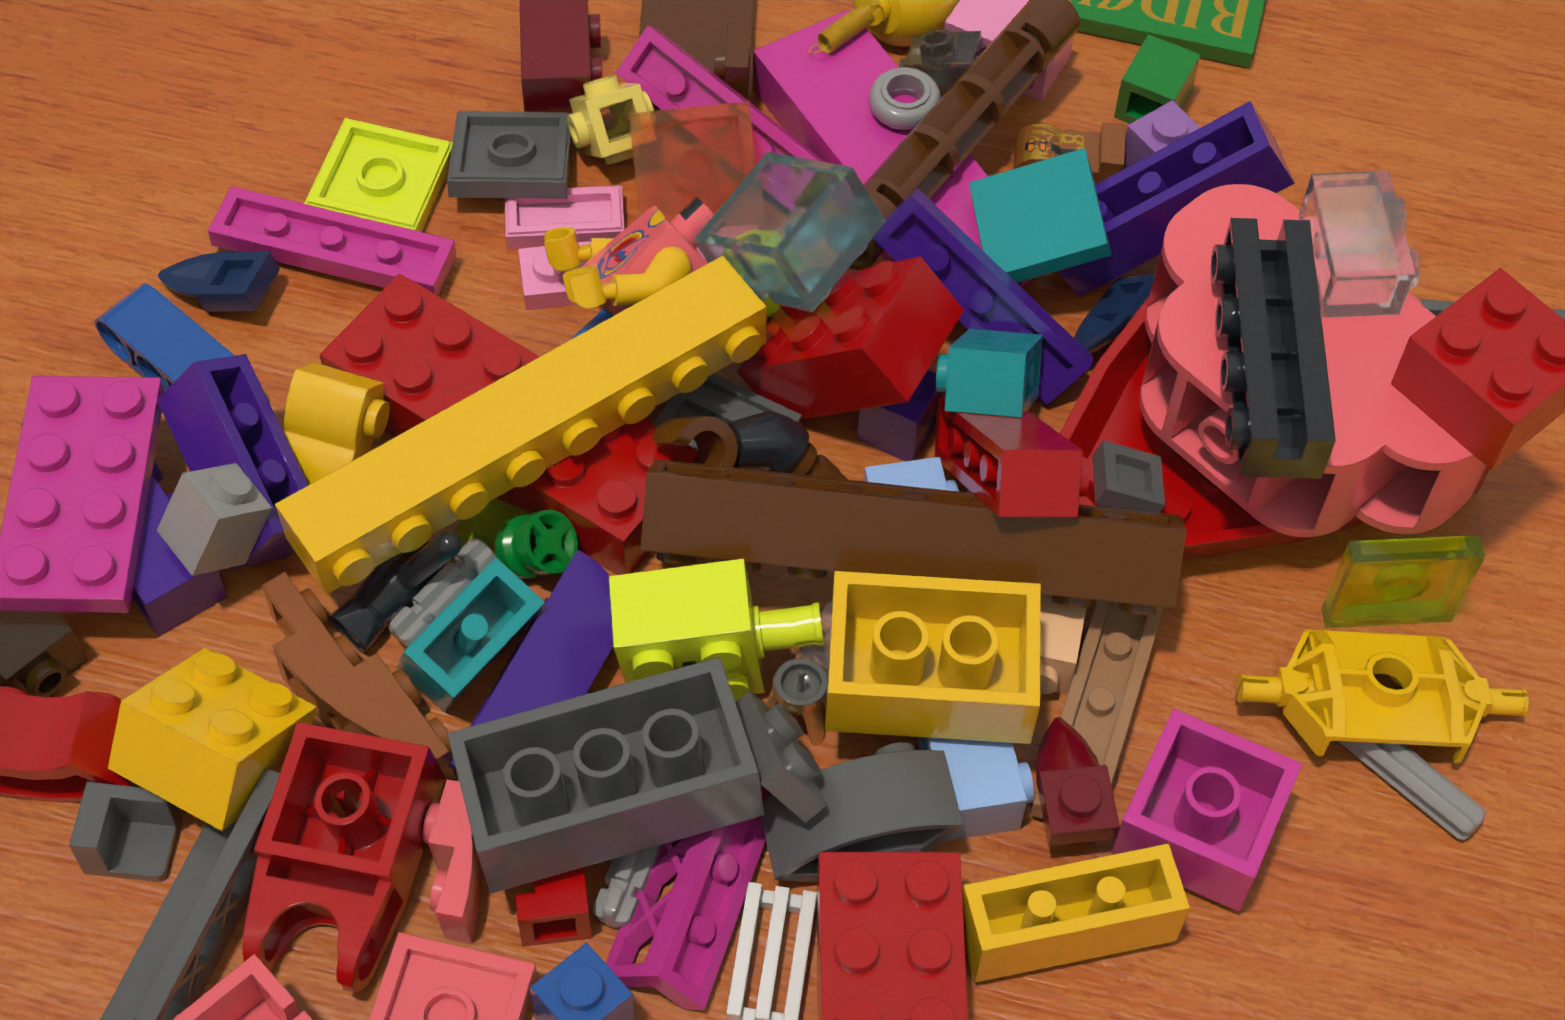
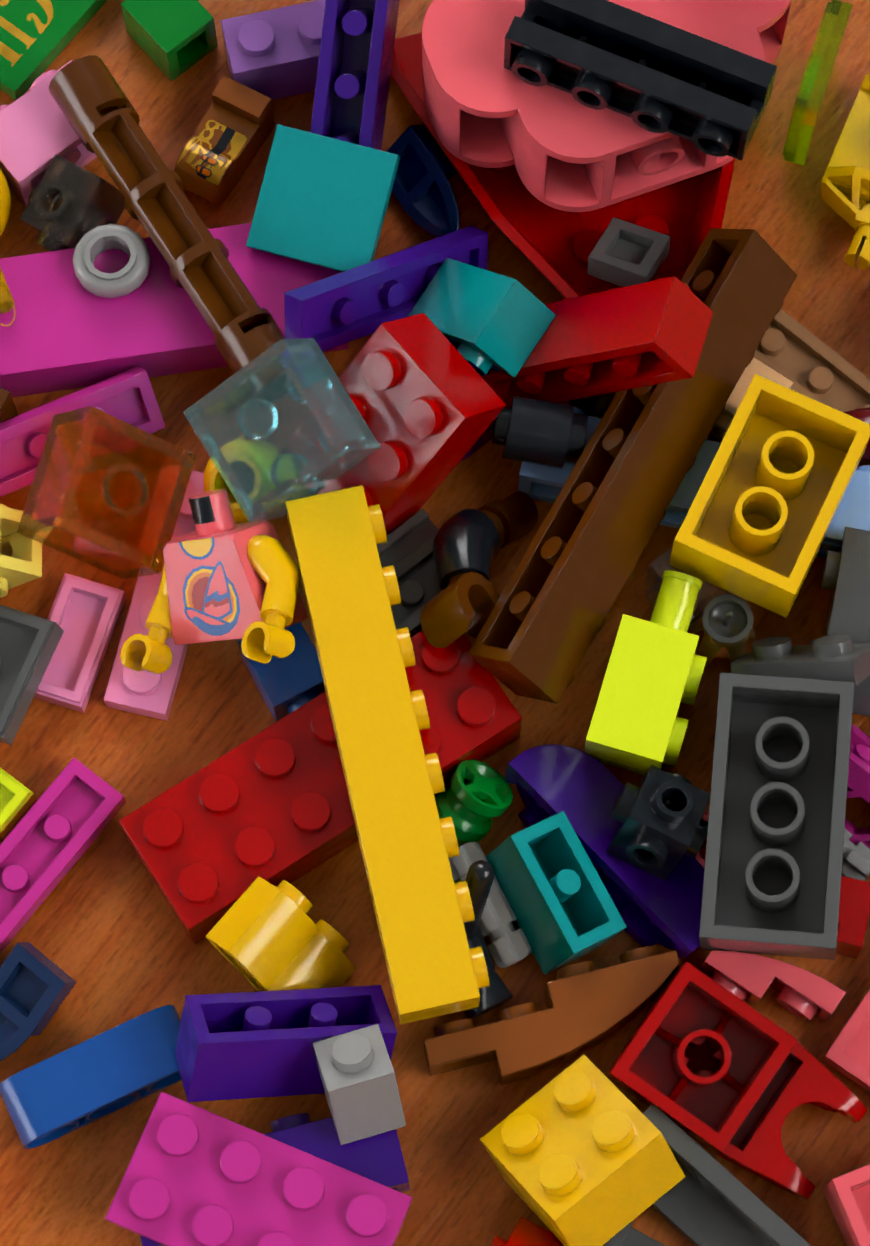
camera: 65 degrees left, 15 degrees up
none -> black brick [492,395,588,469]
none -> black brick [606,765,710,881]

